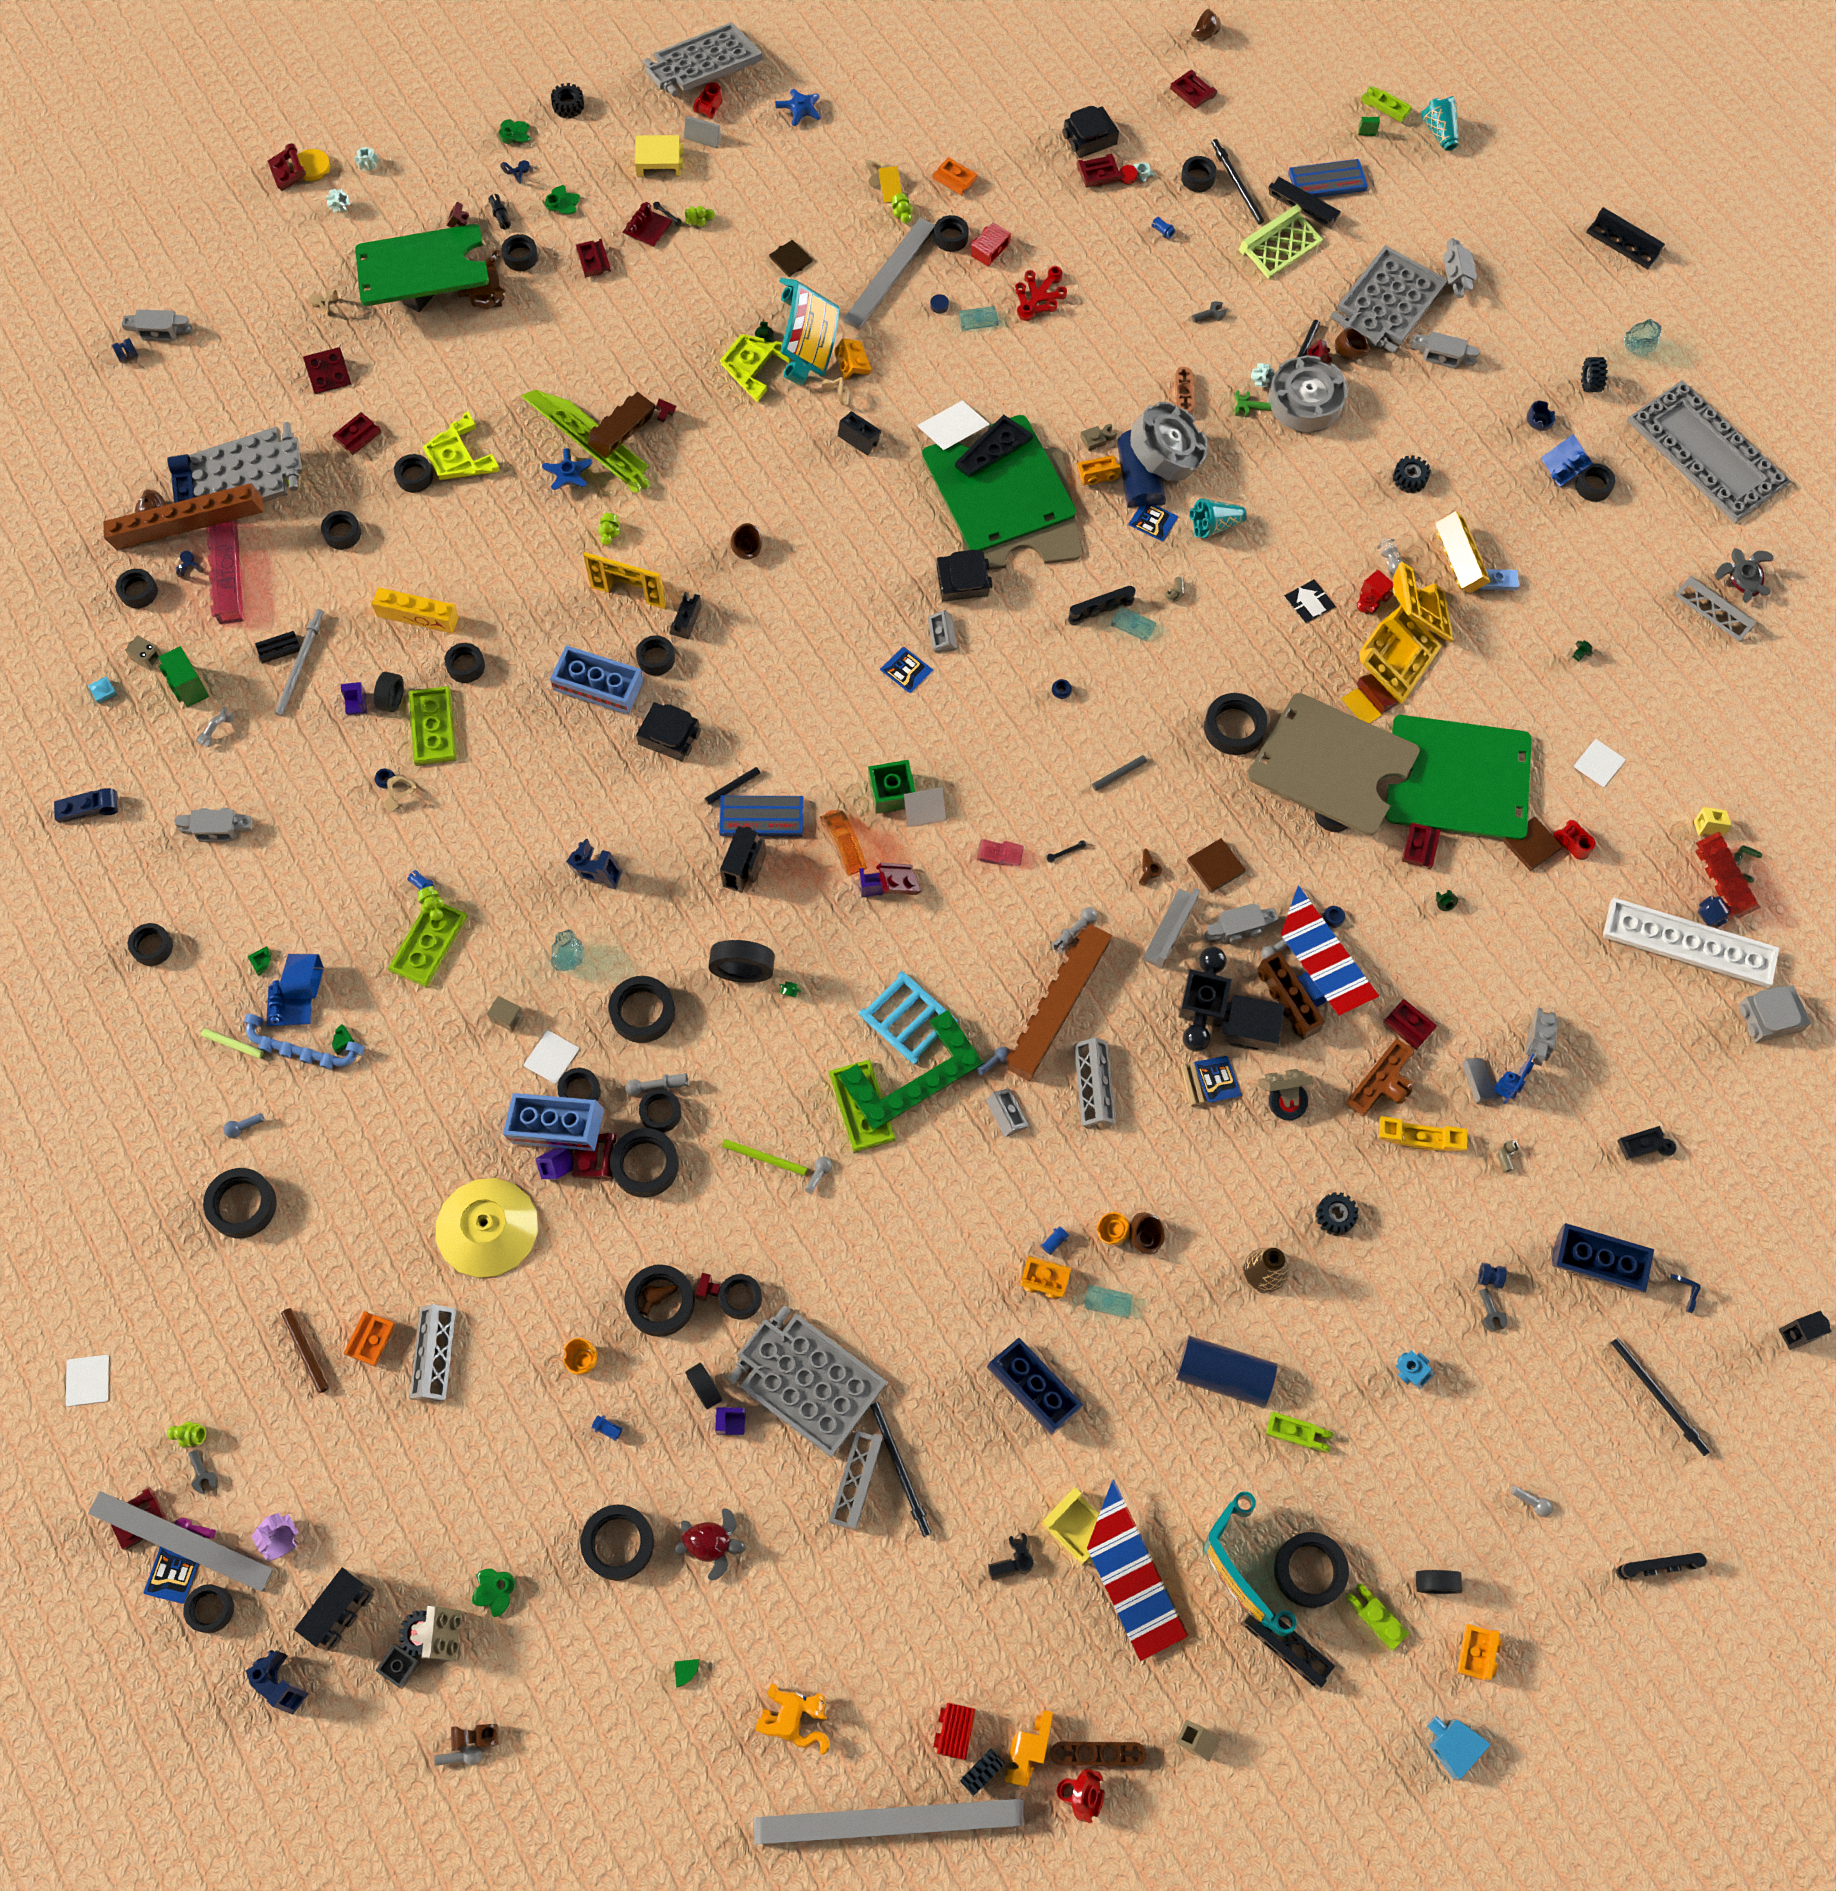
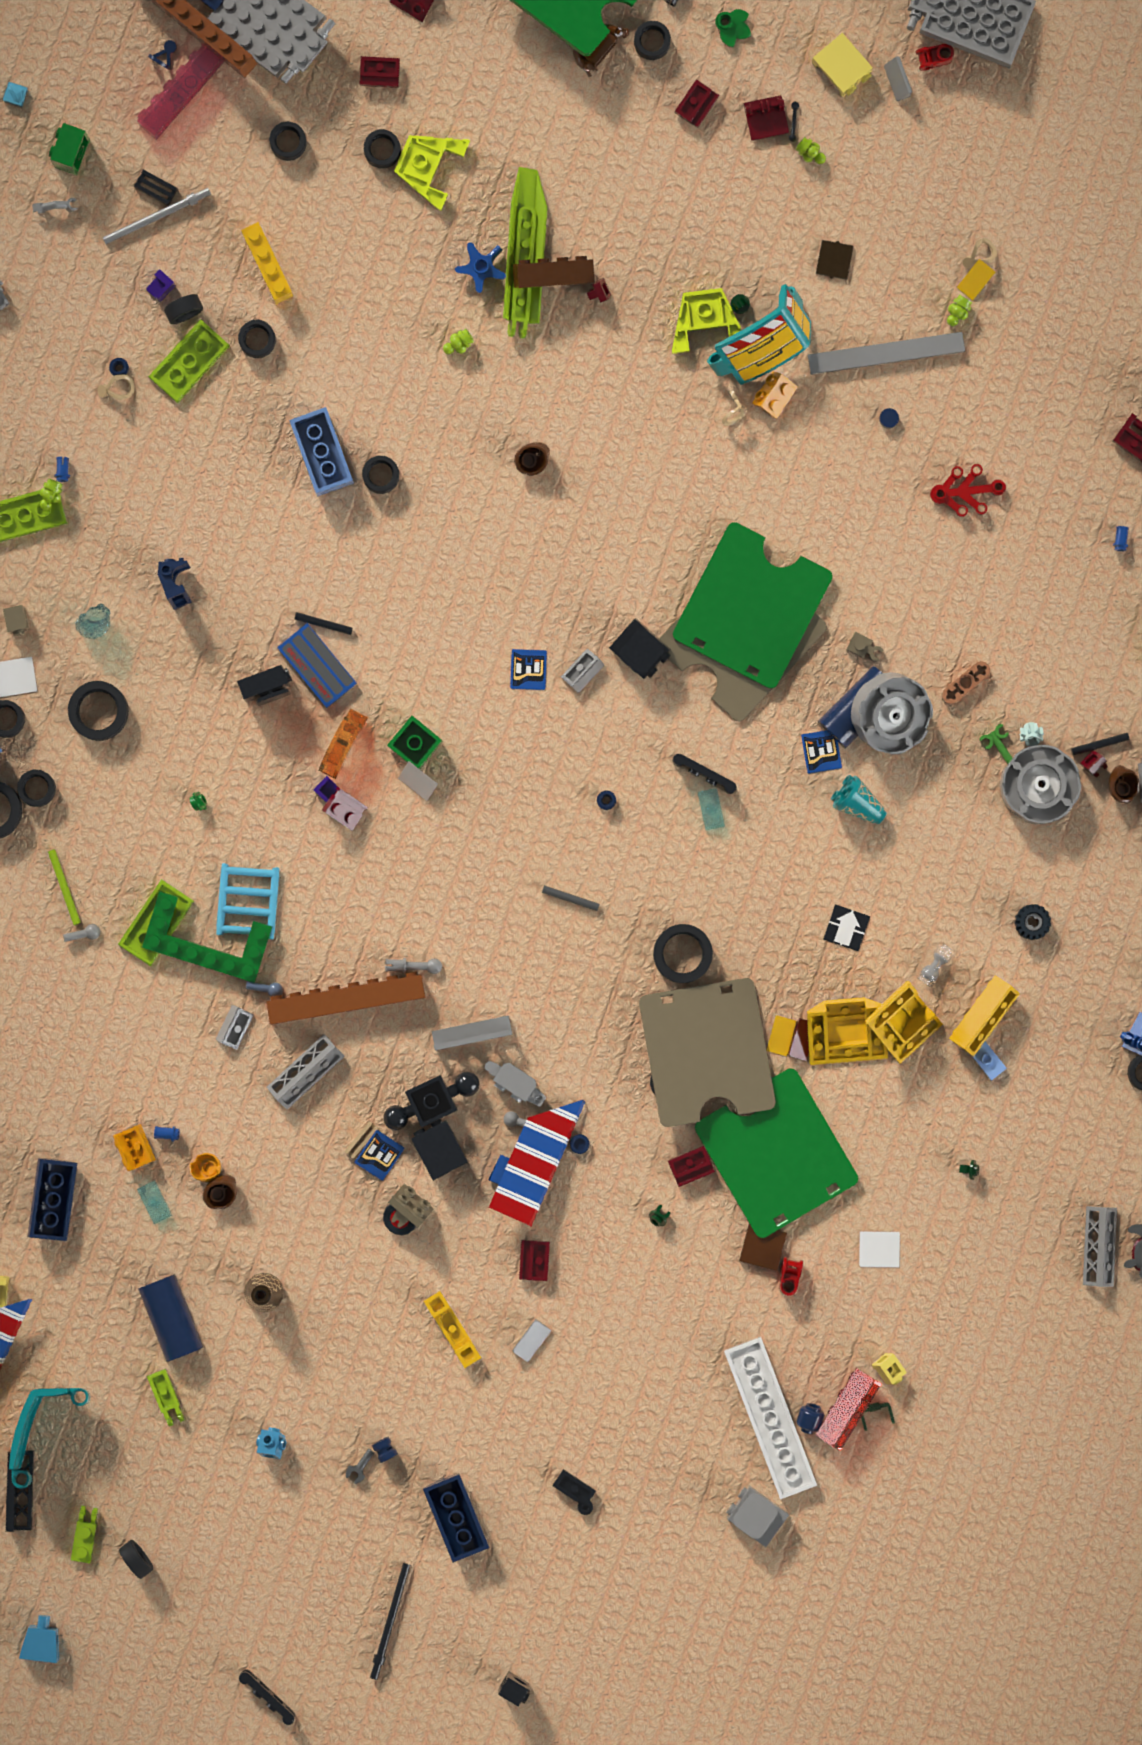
camera: 50 degrees right, 20 degrees up
black tyre [115,569,158,608] -> none
dark tan brick [125,635,162,671] -> none
yellow slope [583,552,666,609] -> none
light grey pin [625,1073,689,1097] -> none
black brick [636,702,701,762] -> none
black hinge [669,592,702,639] -> none
black tyre [708,940,775,983] -> none
blue animal [775,89,821,126] -> none
black hinge [837,411,881,456] -> none
white sticker [917,400,990,450] -> none
orange plate [933,157,977,196] -> none
black tyre [934,215,969,252] -> none
black wing [955,414,1034,478] -> none
clear light blue plate [958,306,999,331] -> none
brick [971,222,1011,266] -> none
clear pink slope [977,839,1024,866] -> none
black hinge [1047,840,1086,863] -> none
light orange bracket [1077,455,1121,486] -> none
reddish brown animal [1139,848,1162,886] -> none
dark tan arm [1166,577,1185,602] -> none
reddish brown tile [1187,838,1245,893] -> none
dark grey bar [1192,301,1227,322] -> none
reddish brown brick [1257,951,1325,1040] -> none
black tyre [1274,1532,1349,1608] -> none
black bush [1315,1192,1359,1236] -> none
dark orange plate [1346,1038,1414,1116] -> none
red brick [1357,570,1394,614] -> none
light orange bracket [1457,1624,1502,1681] -> none
blue hinge [1494,1054,1535,1104] -> none
dark tan arm [1498,1140,1519,1173] -> none
light grey bar [1511,1485,1553,1517] -> none
light grey hinge [1525,1007,1558,1066] -> none
dark blue piece [1670,1274,1701,1314] -> none

